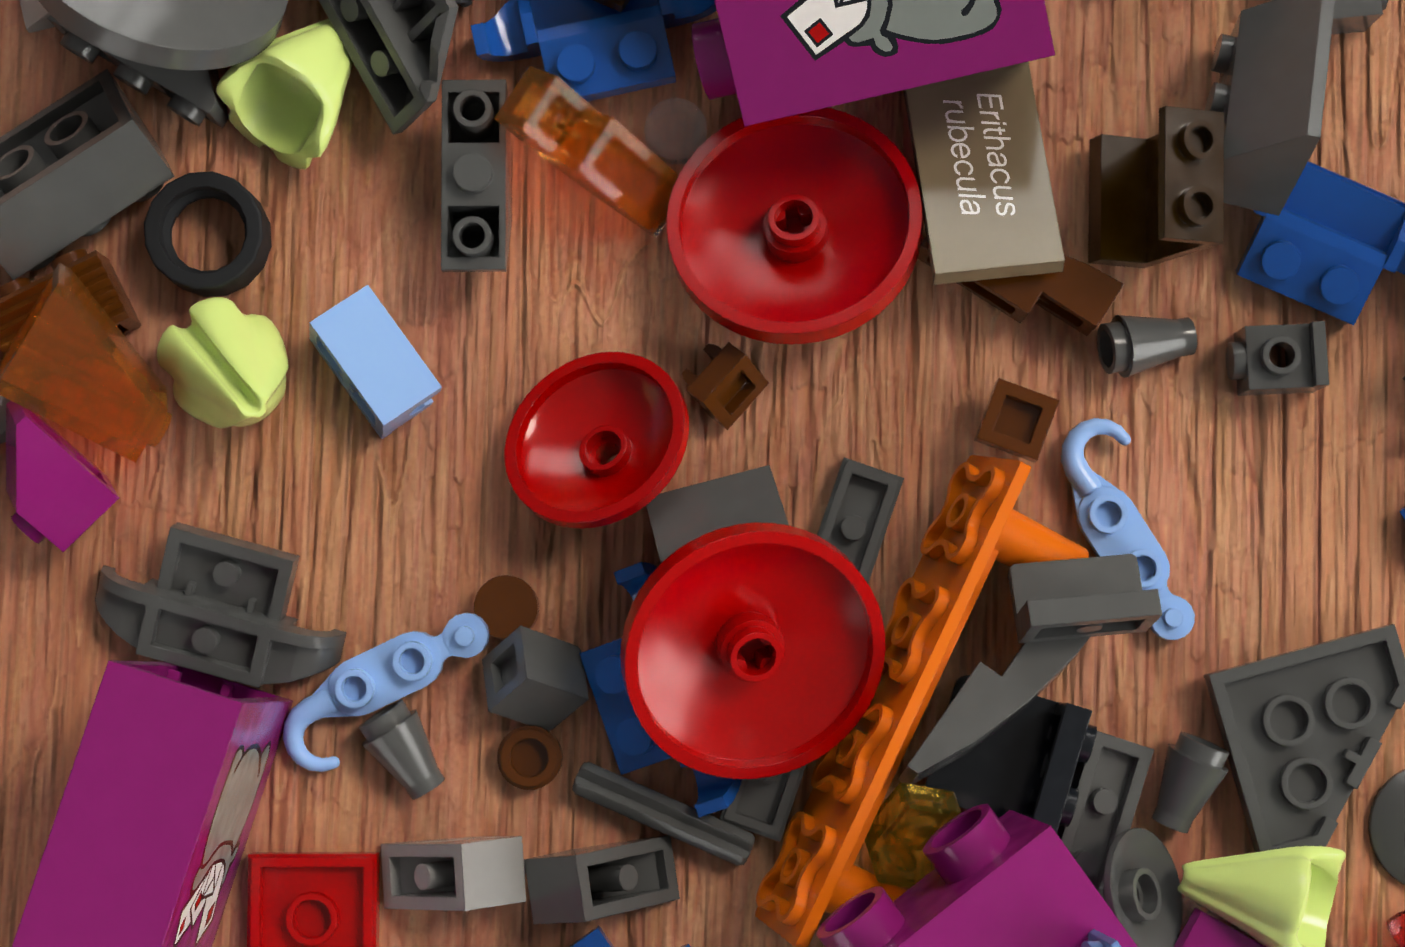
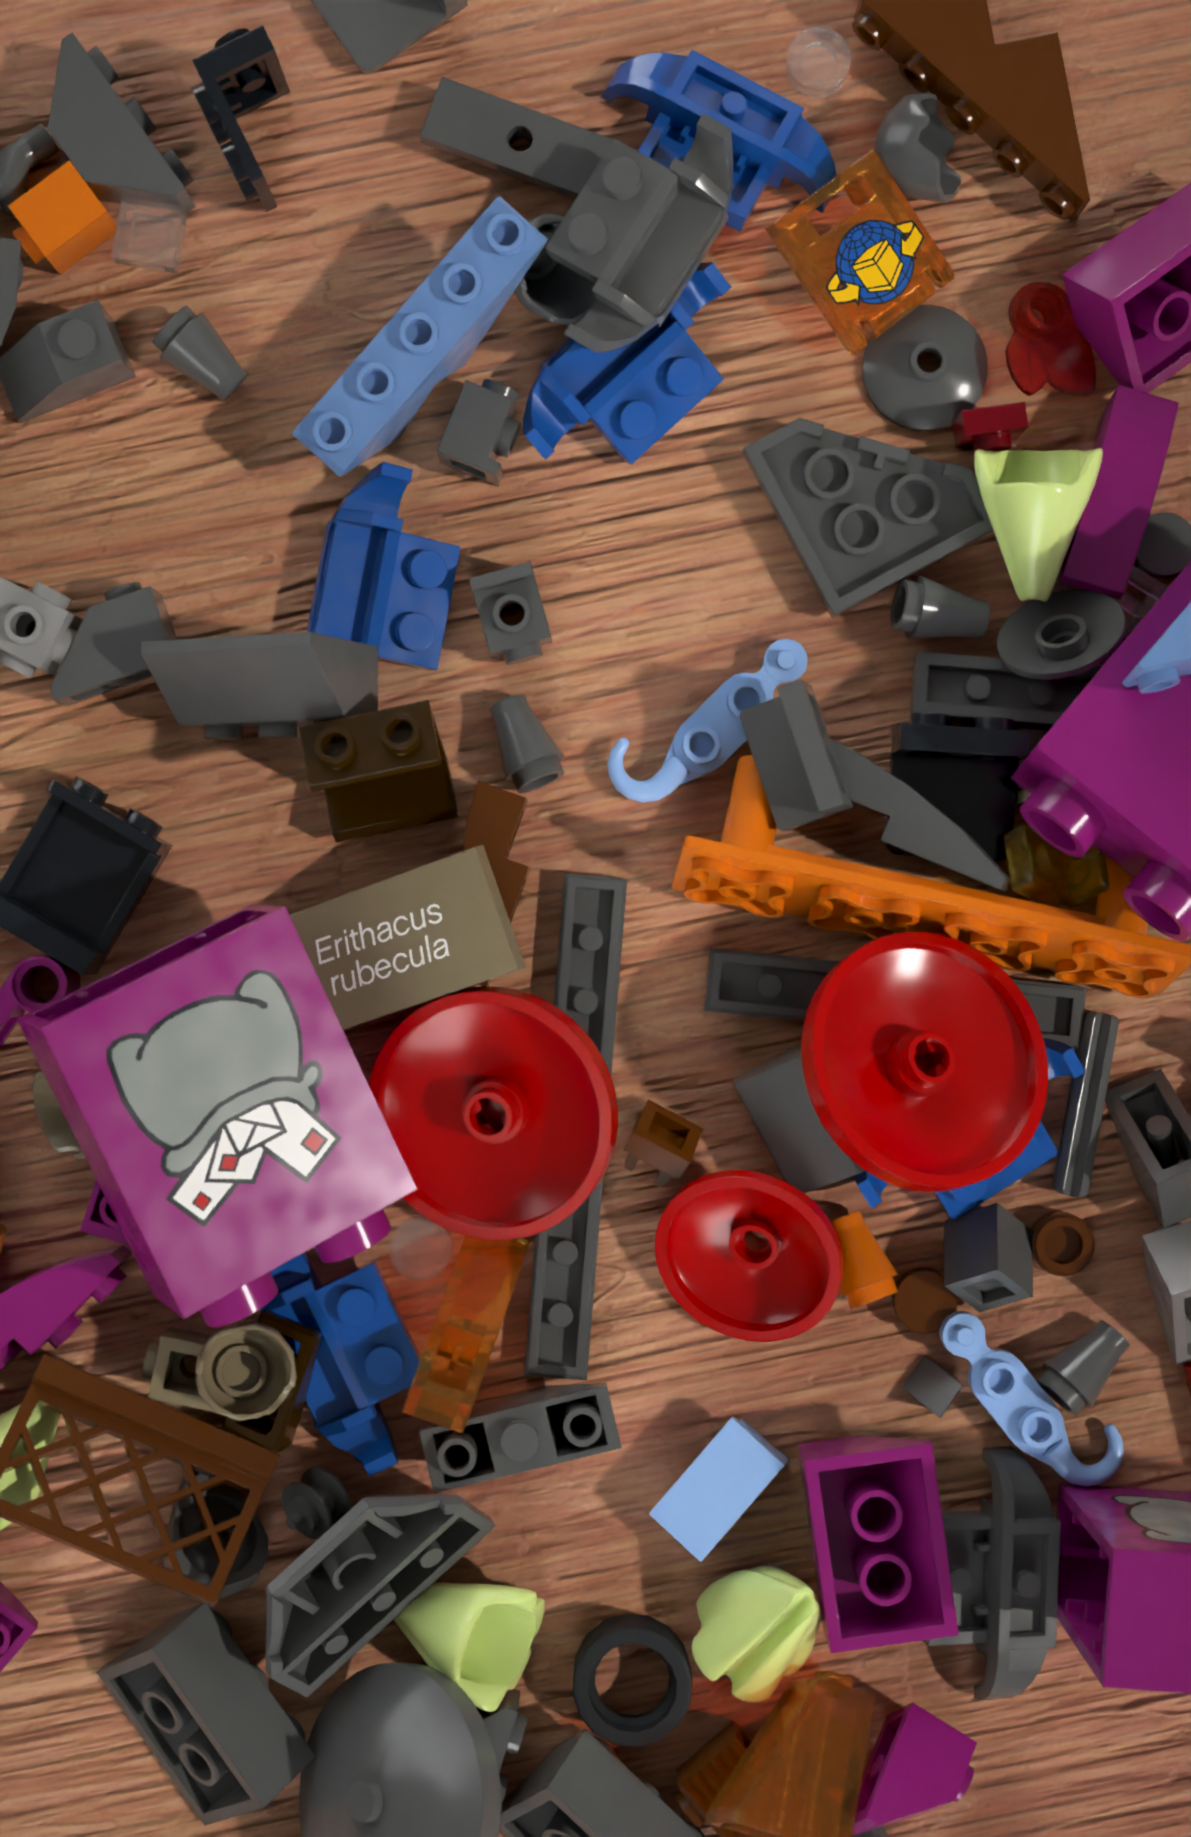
camera: 105 degrees left, 5 degrees up
reddish brown tile [974,378,1059,462] -> none
none -> dark grey tile [524,874,627,1381]
none -> magenta slope [797,1435,959,1653]
none -> orange cone [830,1210,898,1309]
none -> dark grey piece [902,1355,963,1418]
none -> dark red plate [952,402,1028,452]

